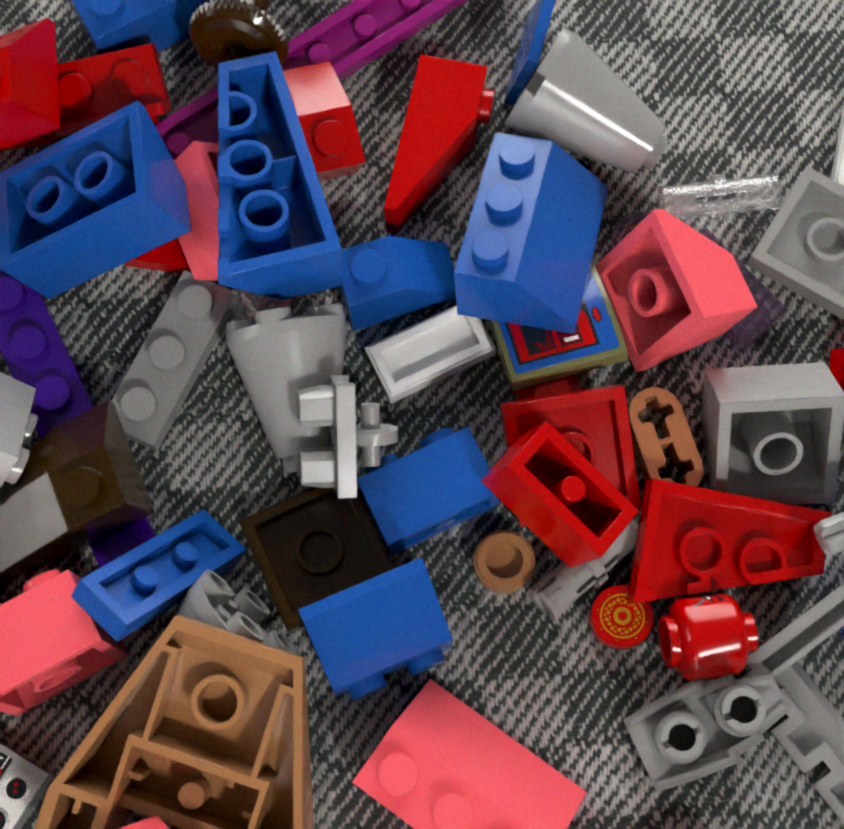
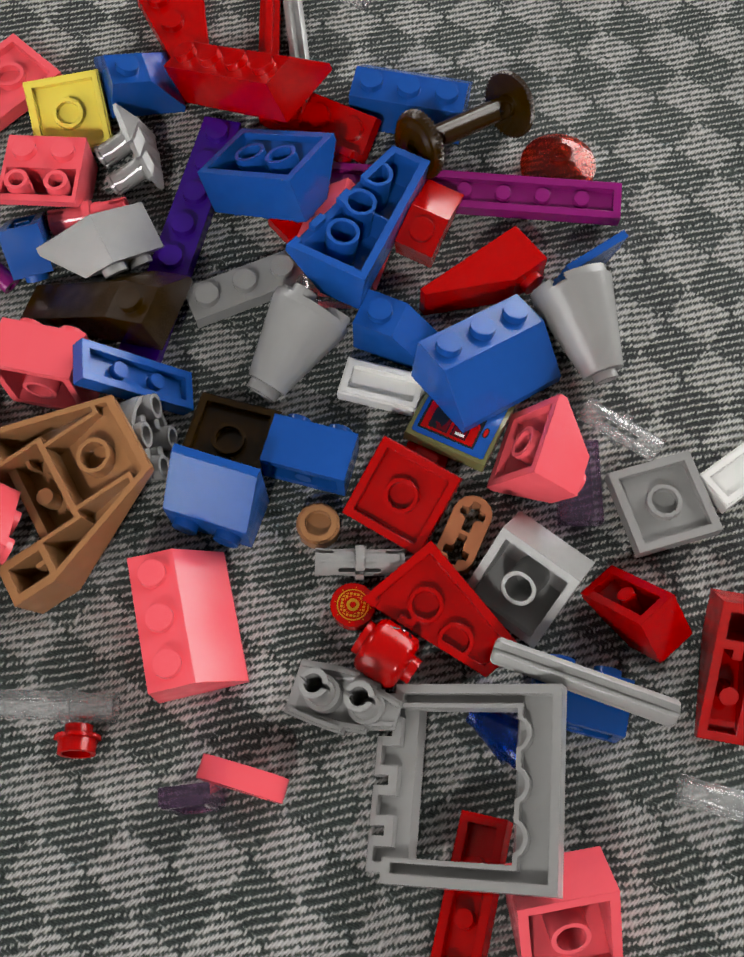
camera: 40 degrees right, 5 degrees down
light grey hips [296,375,398,499] -> none
red brick [480,420,639,568] -> none

